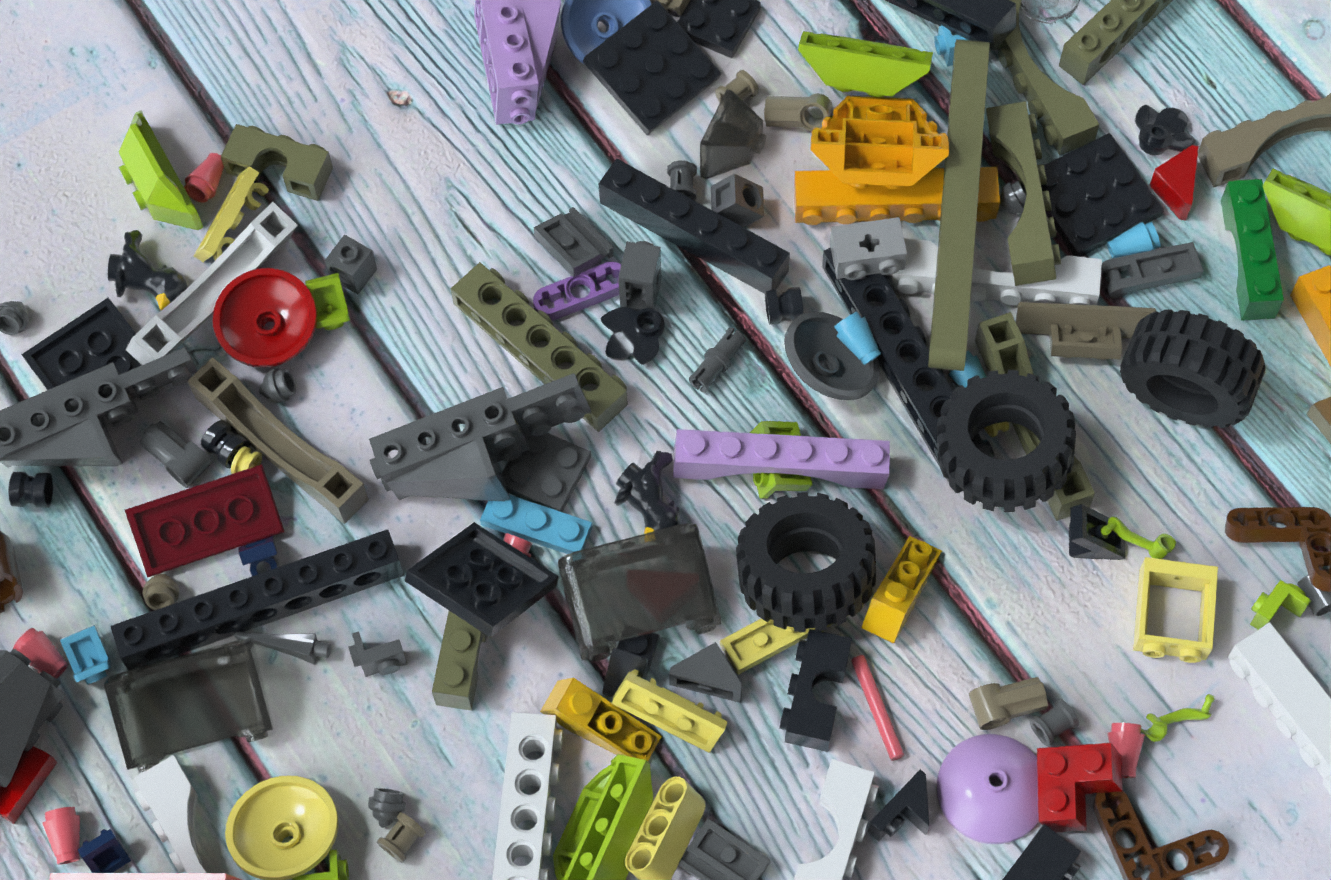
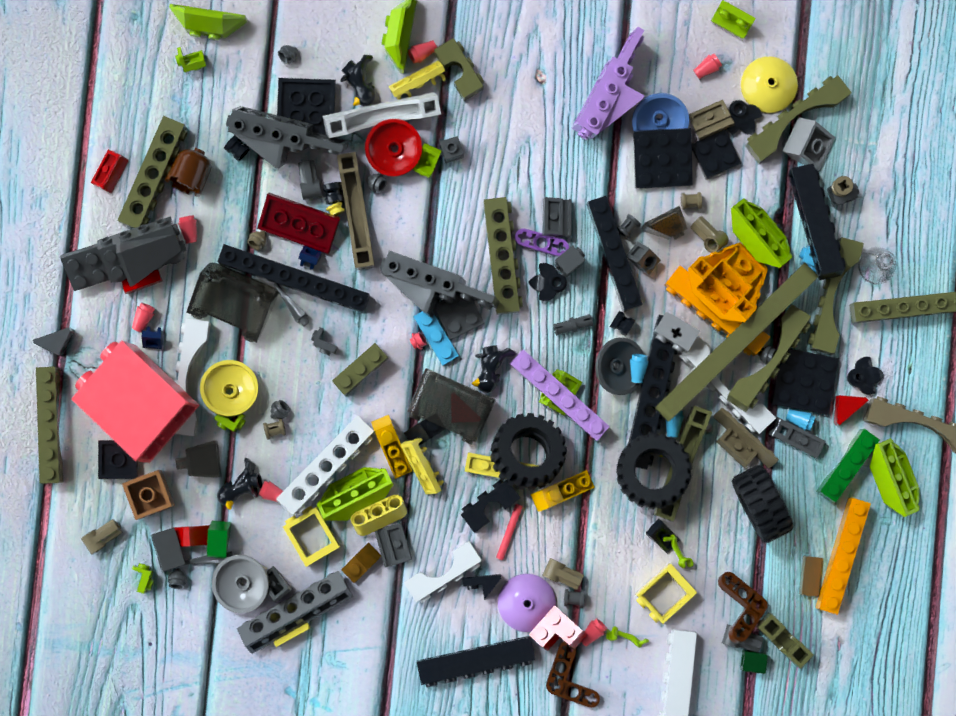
camera: 30 degrees right, 20 degrees up
medium azure bracket [60,625,112,685] -> none
black plate [405,522,559,638] -> none
dark grey slope [669,642,742,703] -> none
lime bracket [1250,579,1311,630] -> none

